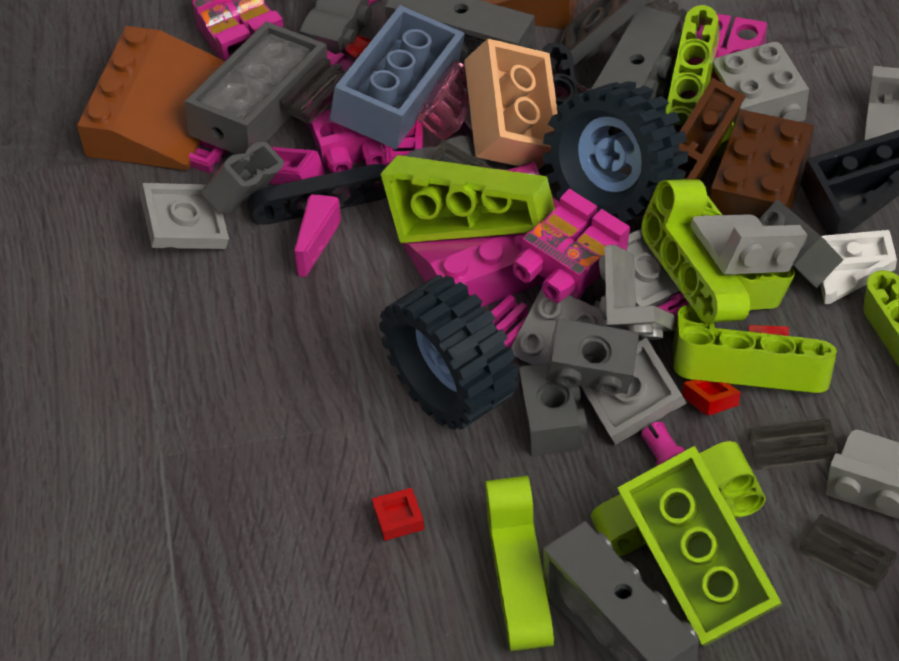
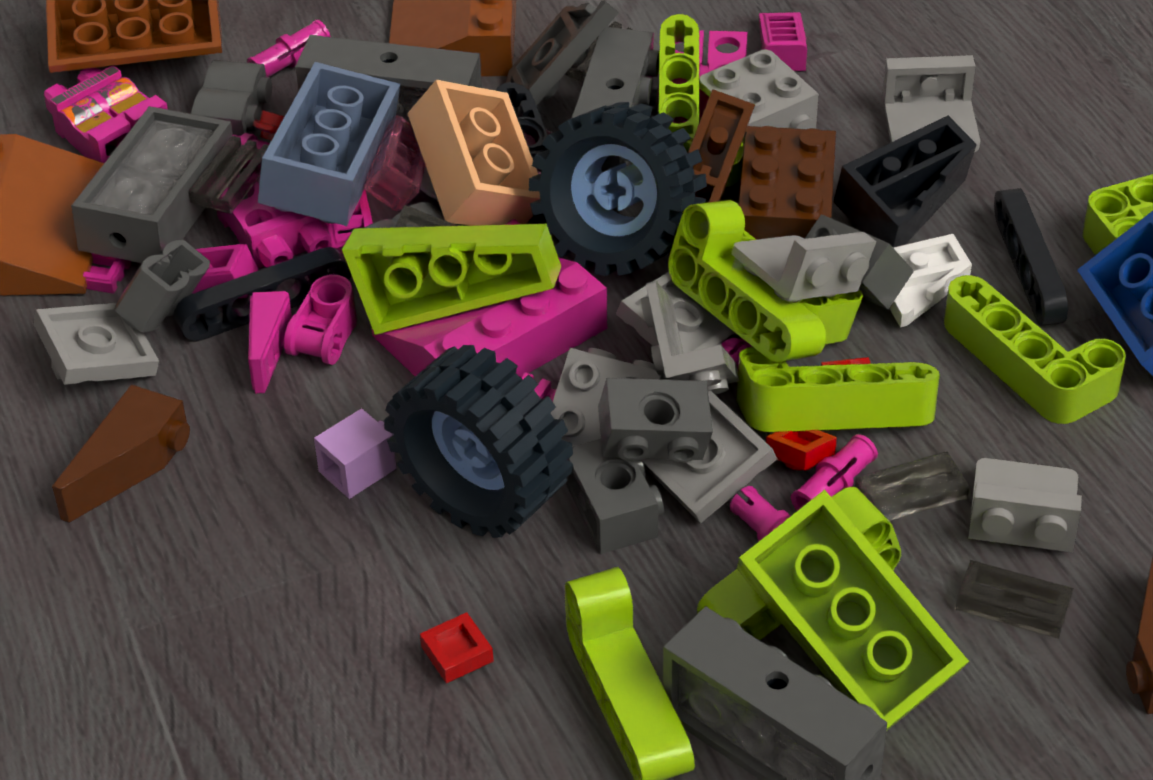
camera: 15 degrees left, 5 degrees down
dark pink hips [513,189,630,303] -> none
none -> reddish brown slope [52,384,190,523]
none -> dark pink piece [284,274,357,365]
none -> lavender brick [314,408,396,499]
none -> dark pink slope [759,12,807,71]
none -> dark pink pin [791,434,878,511]

